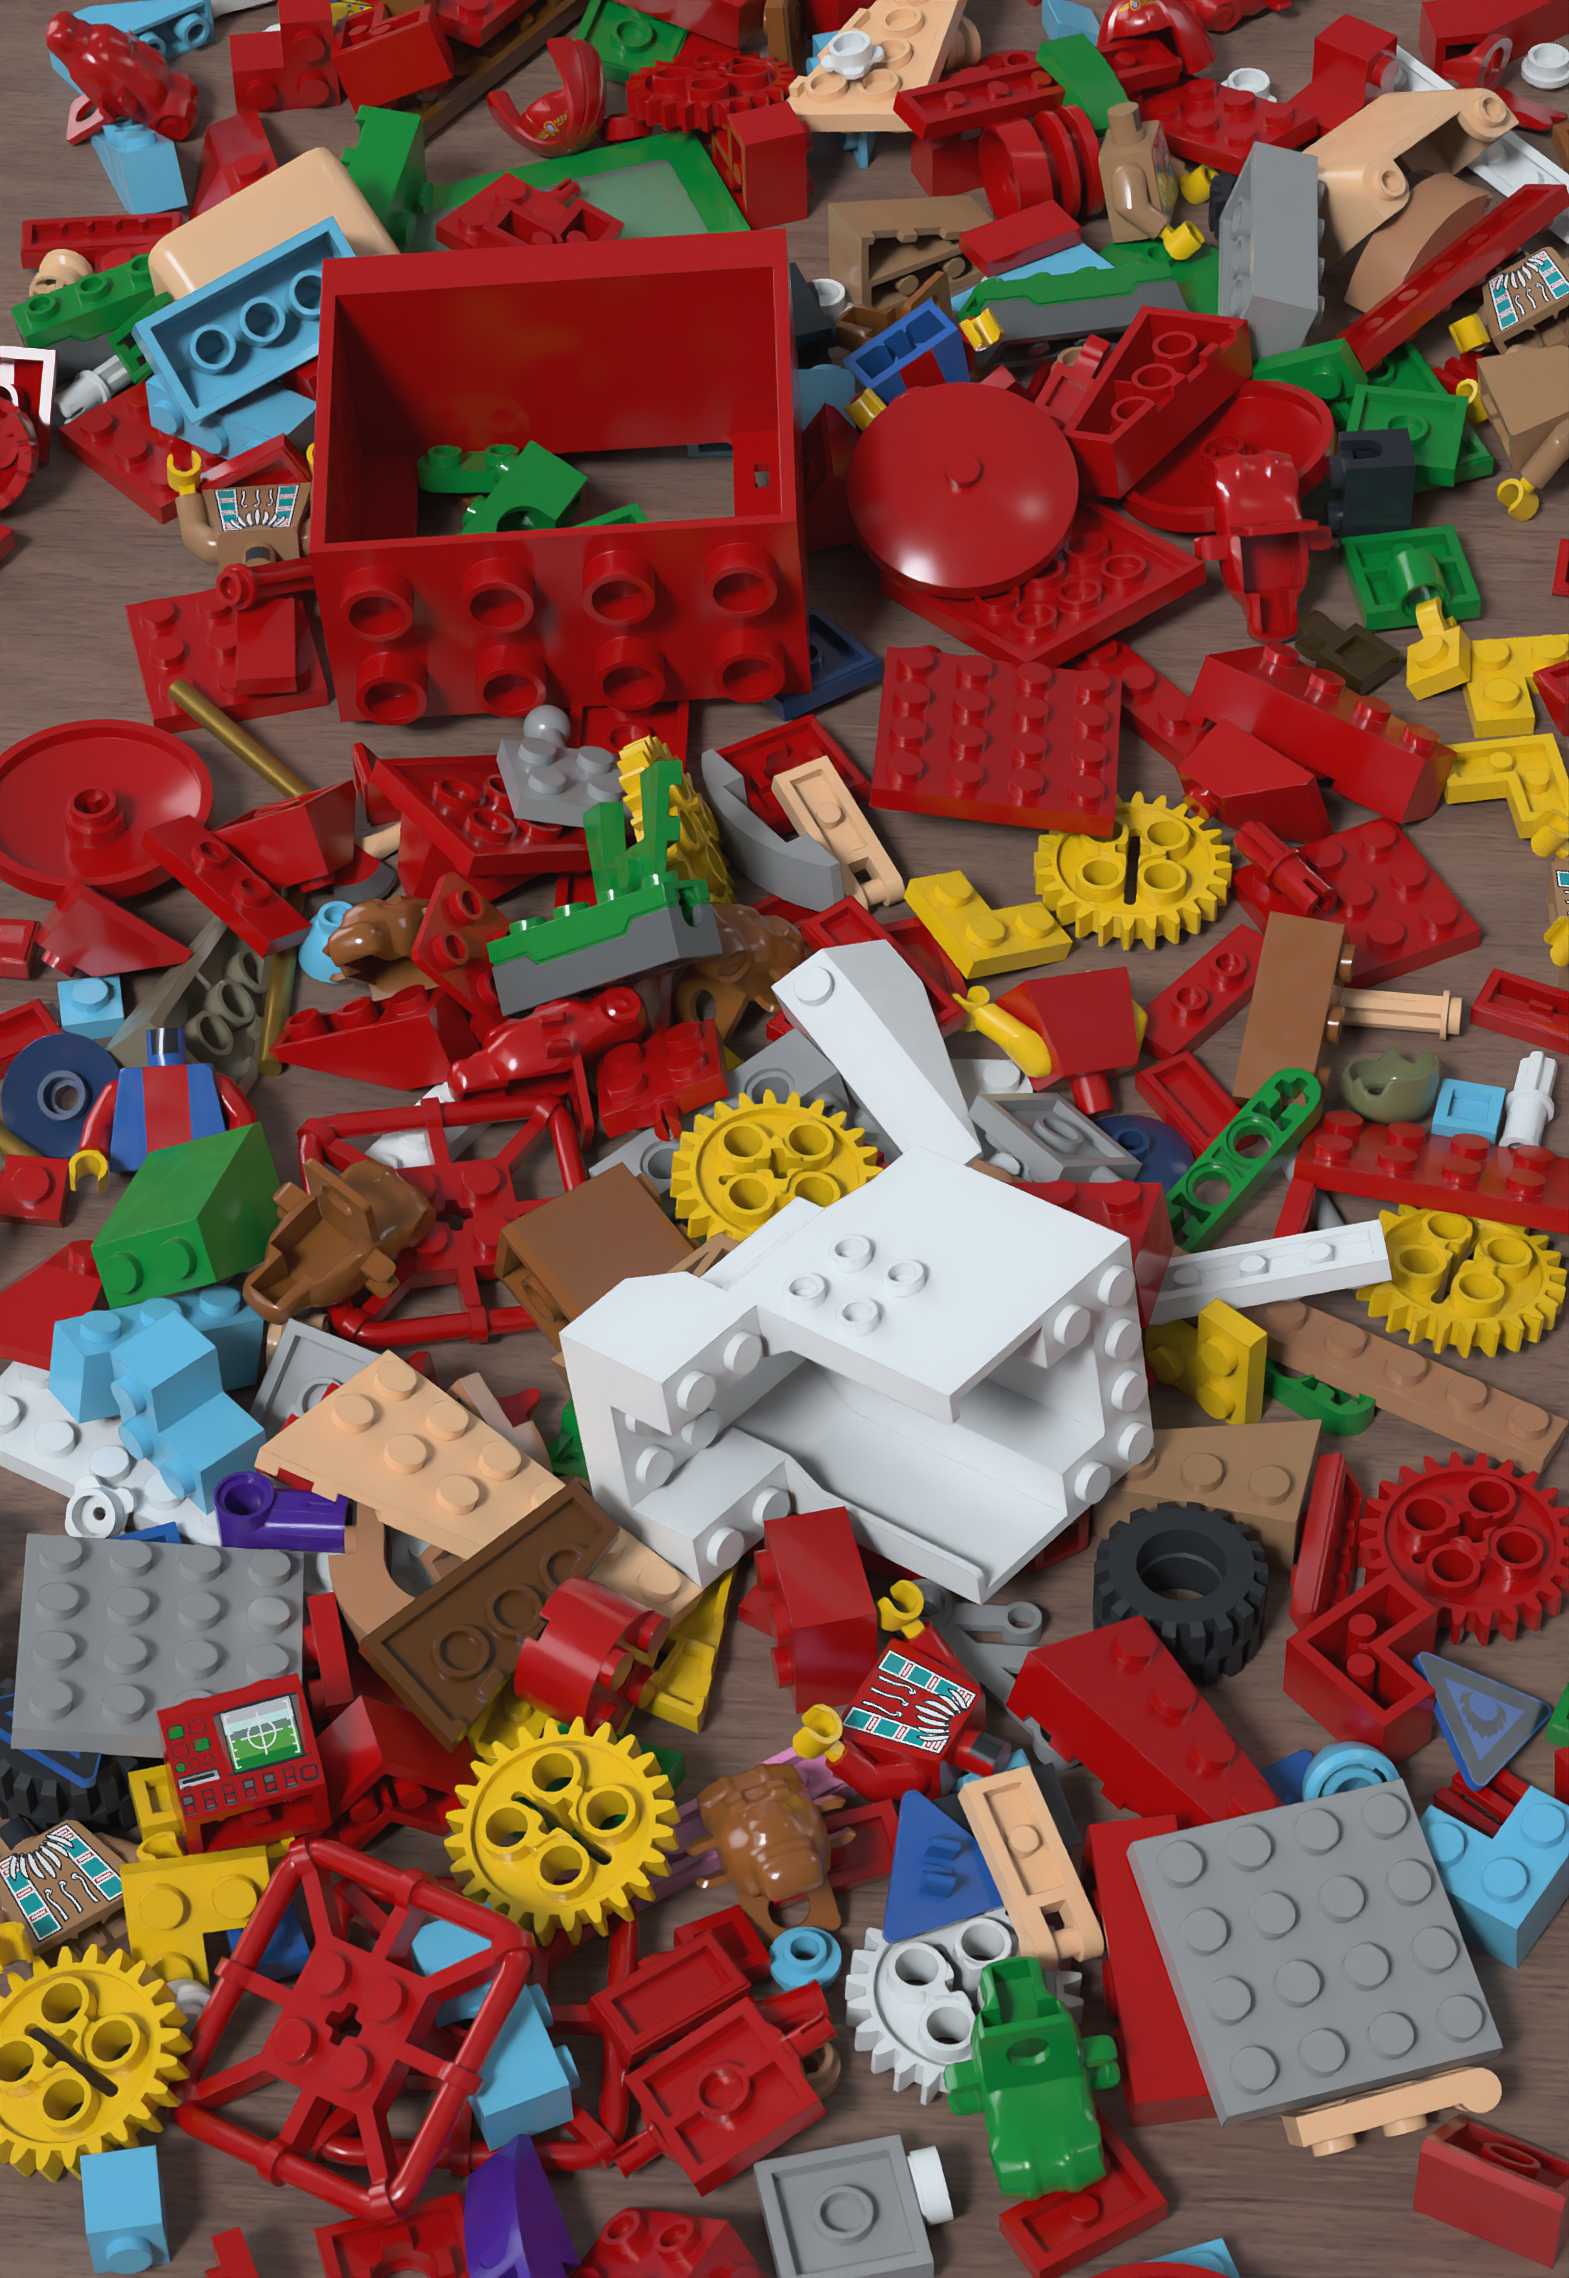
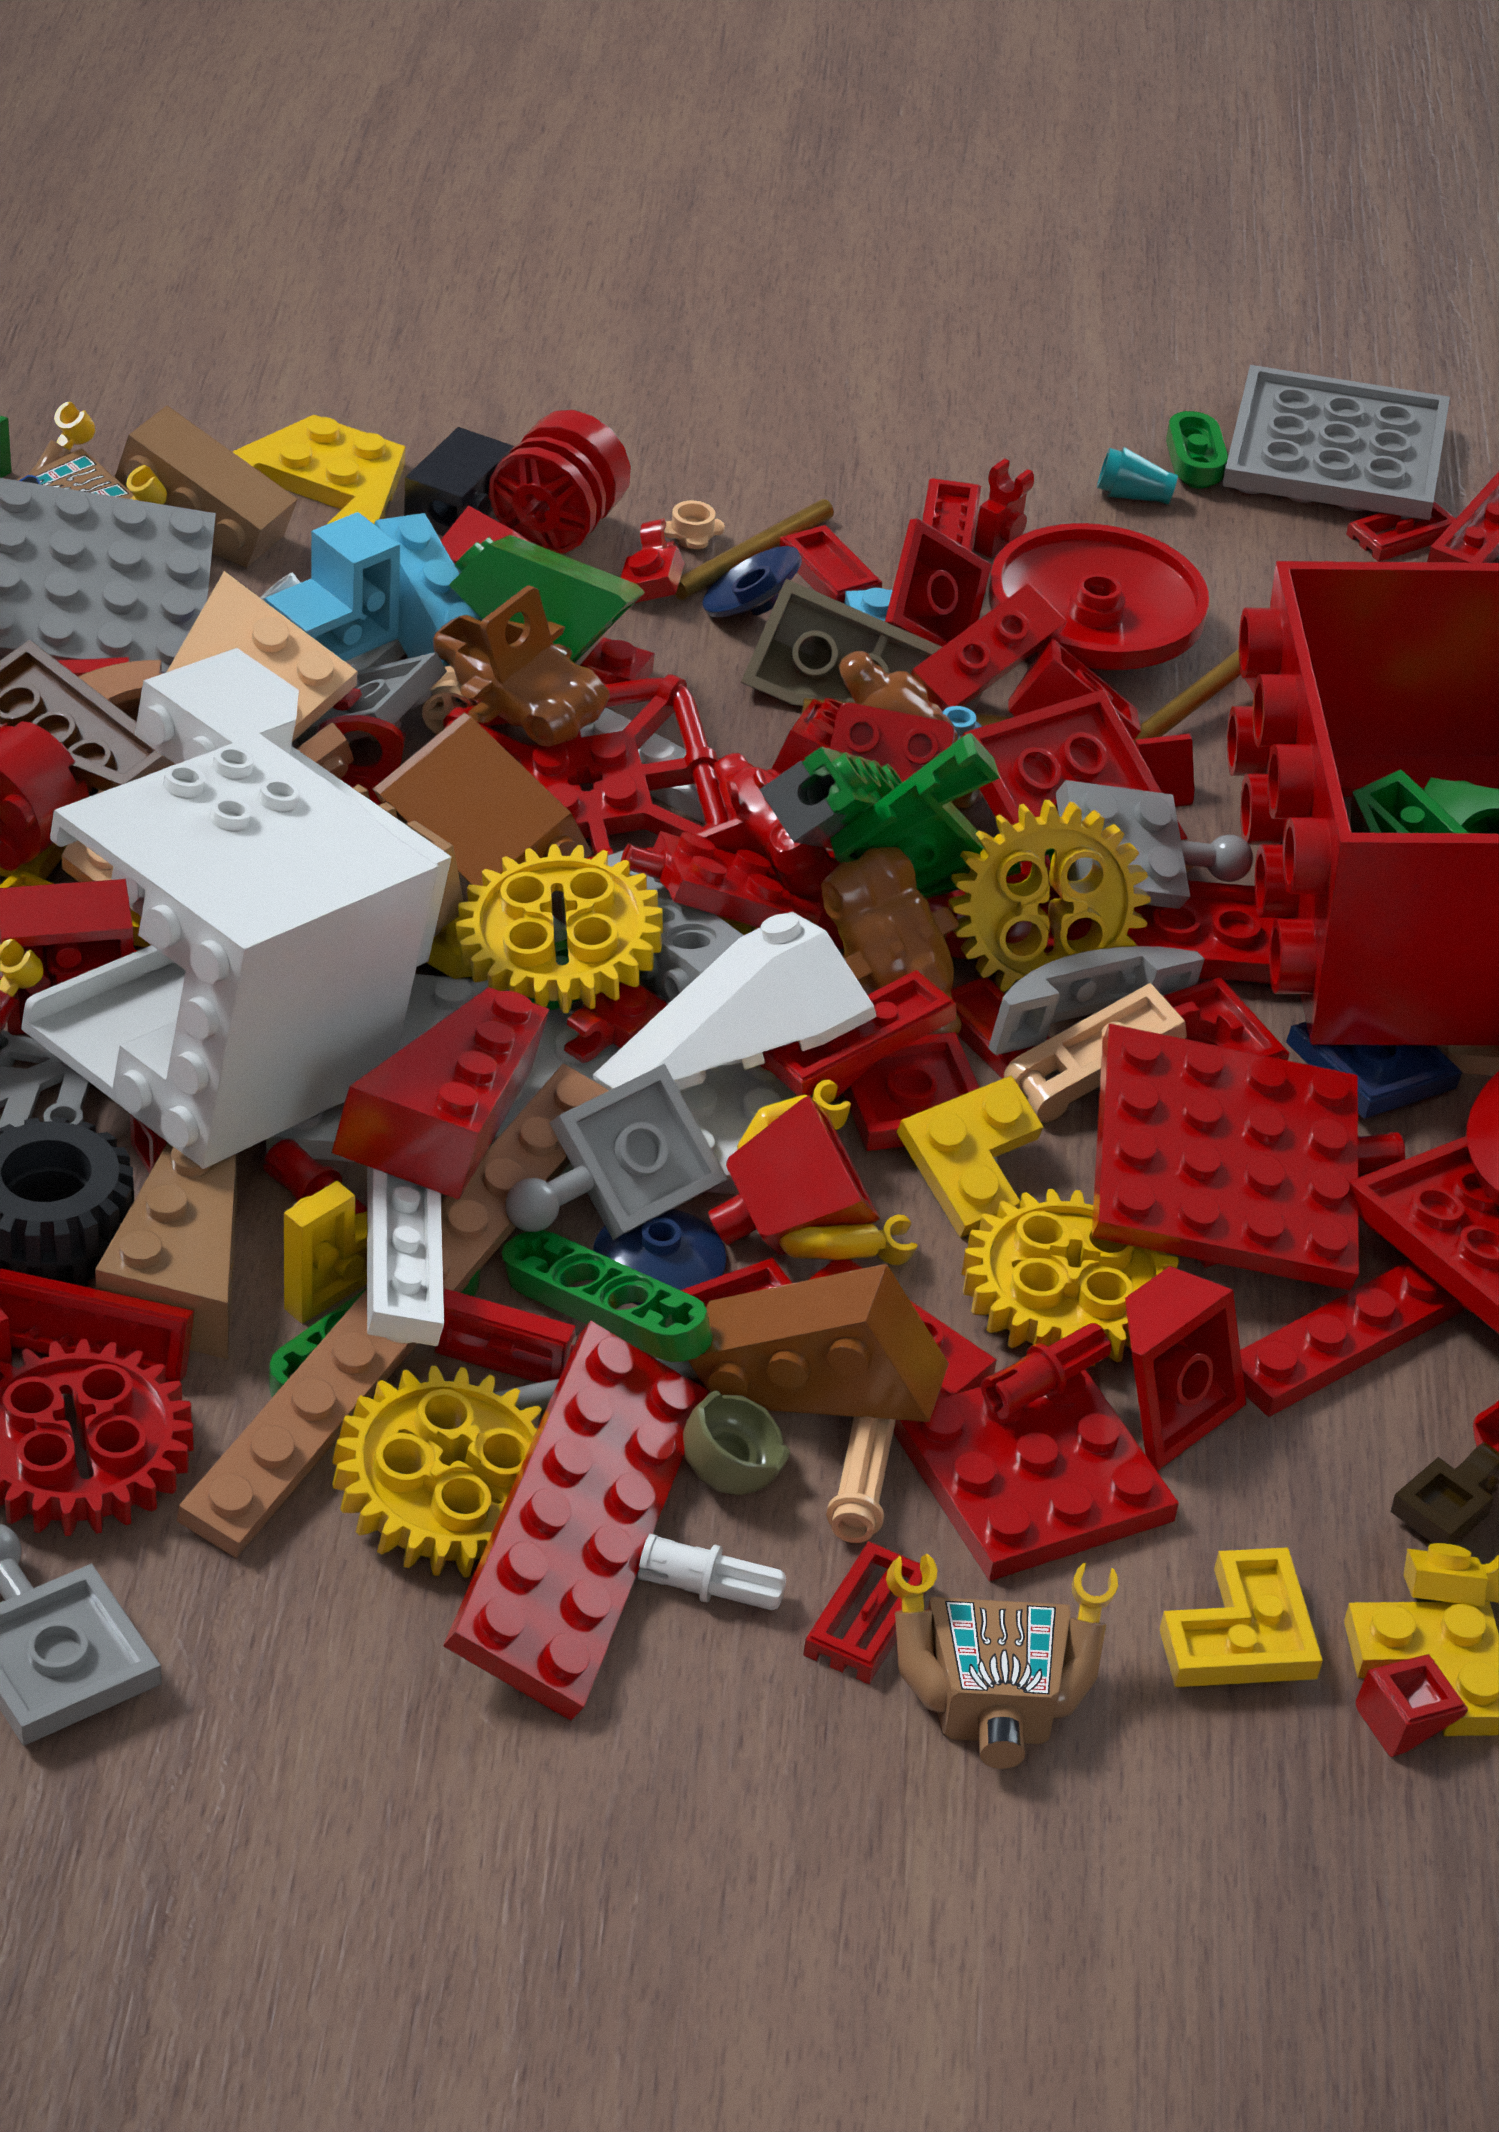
camera: 85 degrees right, 5 degrees down
torso [69,1028,258,1194] -> none
red wedge [1182,641,1458,824] -> none
medium azure plate [1431,1078,1506,1145] -> none

